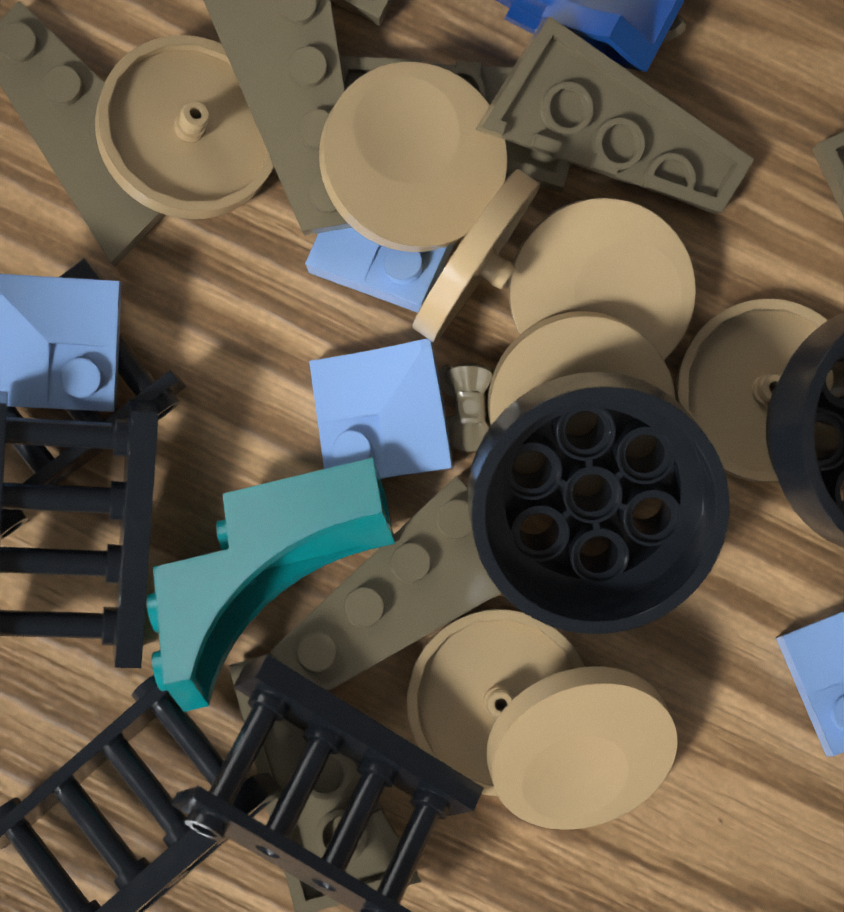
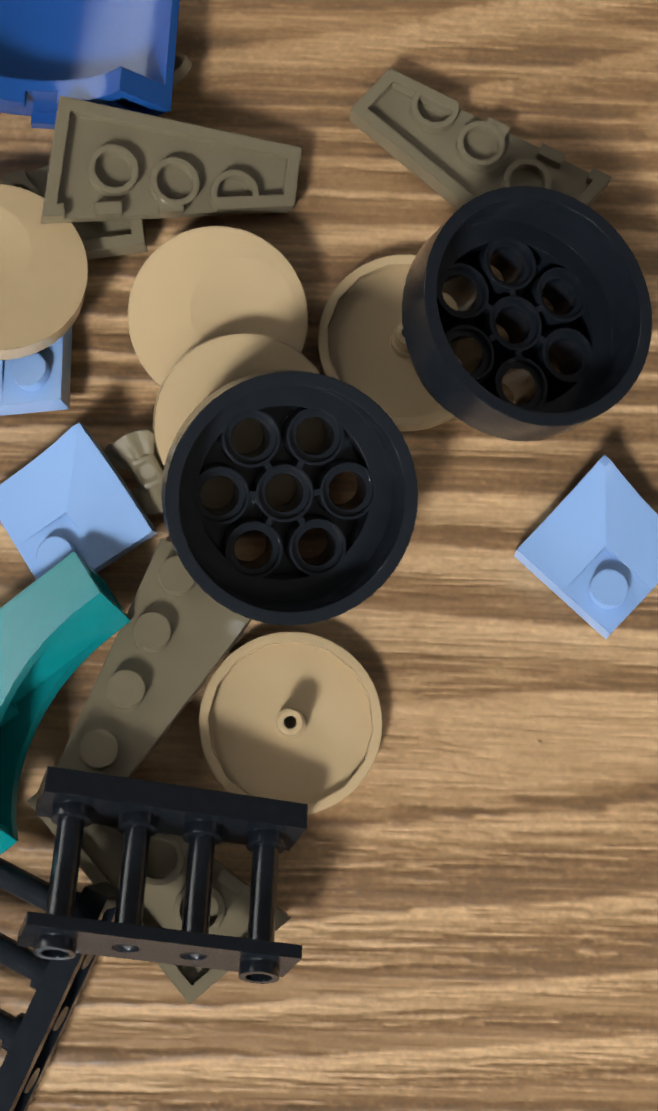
camera: 20 degrees left, 5 degrees down
tan piece [412,169,541,343] -> none
tan piece [486,667,677,830] -> none

